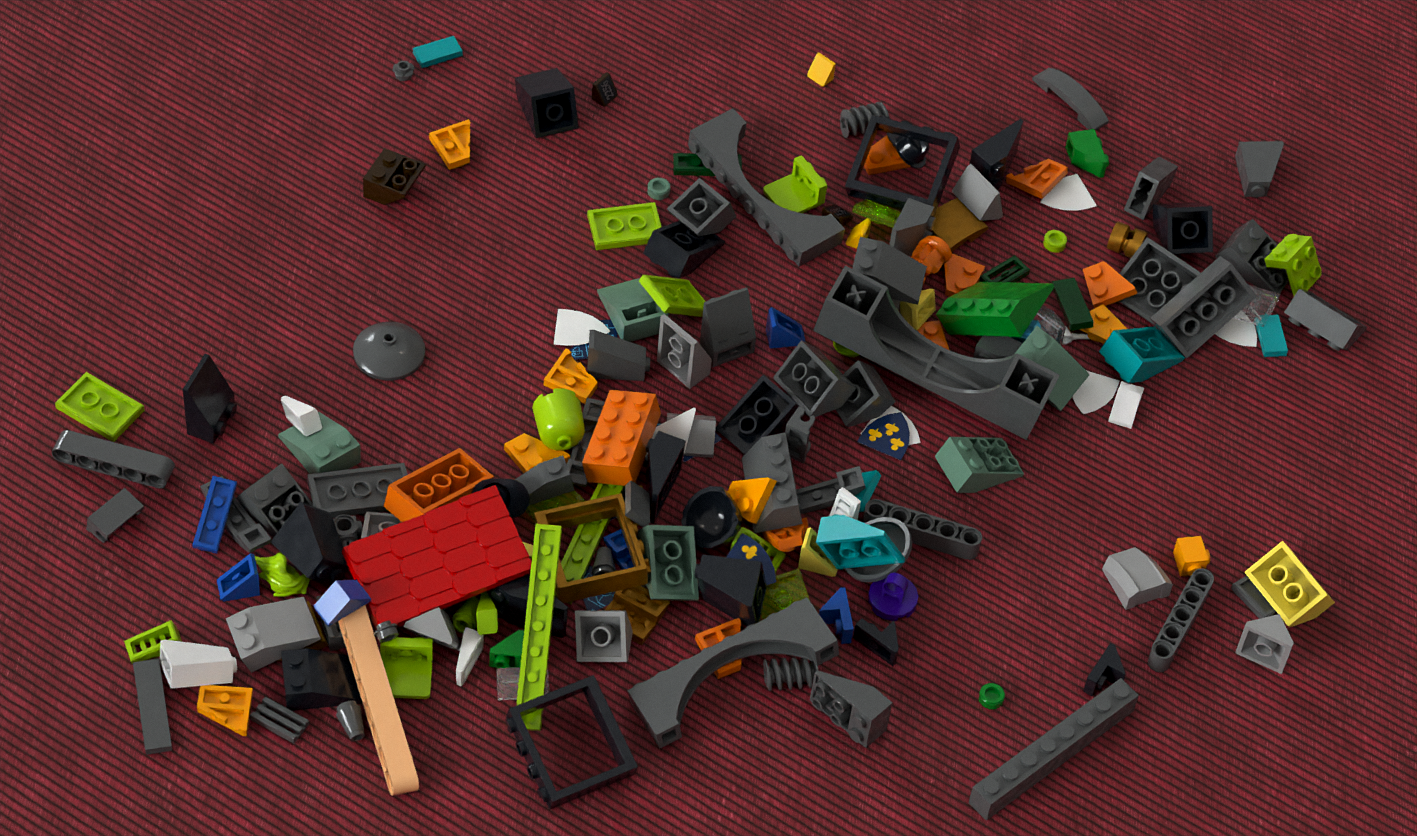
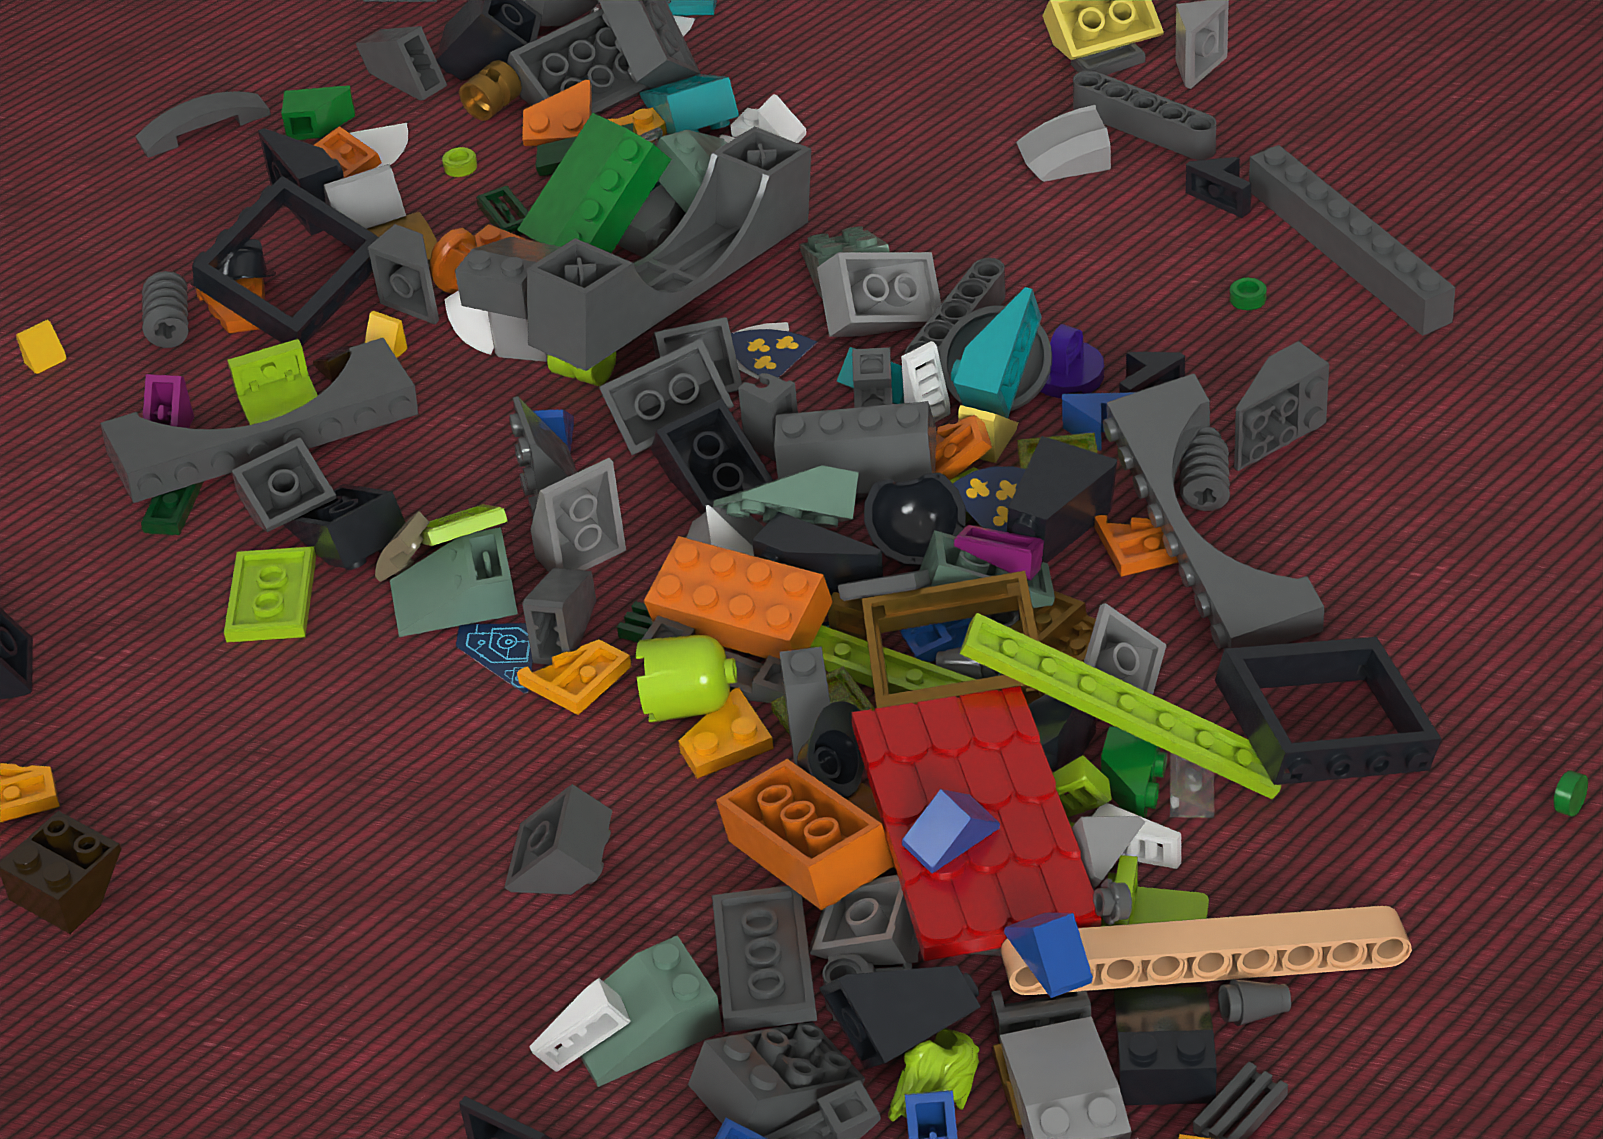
camera: 70 degrees left, 10 degrees down
dark grey dish [353,321,425,381] -> none
white sticker [554,309,610,346] -> none
sand green tile [647,178,671,200] -> none
light orange wing [727,477,777,524] -> none
clear neon green plate [852,199,901,228] -> none
light orange brick [1173,536,1210,576] -> none
none -> magenta slope [143,374,194,428]
none -> dark tan slope [375,511,430,582]
none -> dark grey slope [504,784,613,895]
none -> sand green slope [713,465,859,528]
none -> light grey slope [817,252,941,337]
none -> slope [902,789,1000,874]
none -> magenta slope [954,525,1044,581]

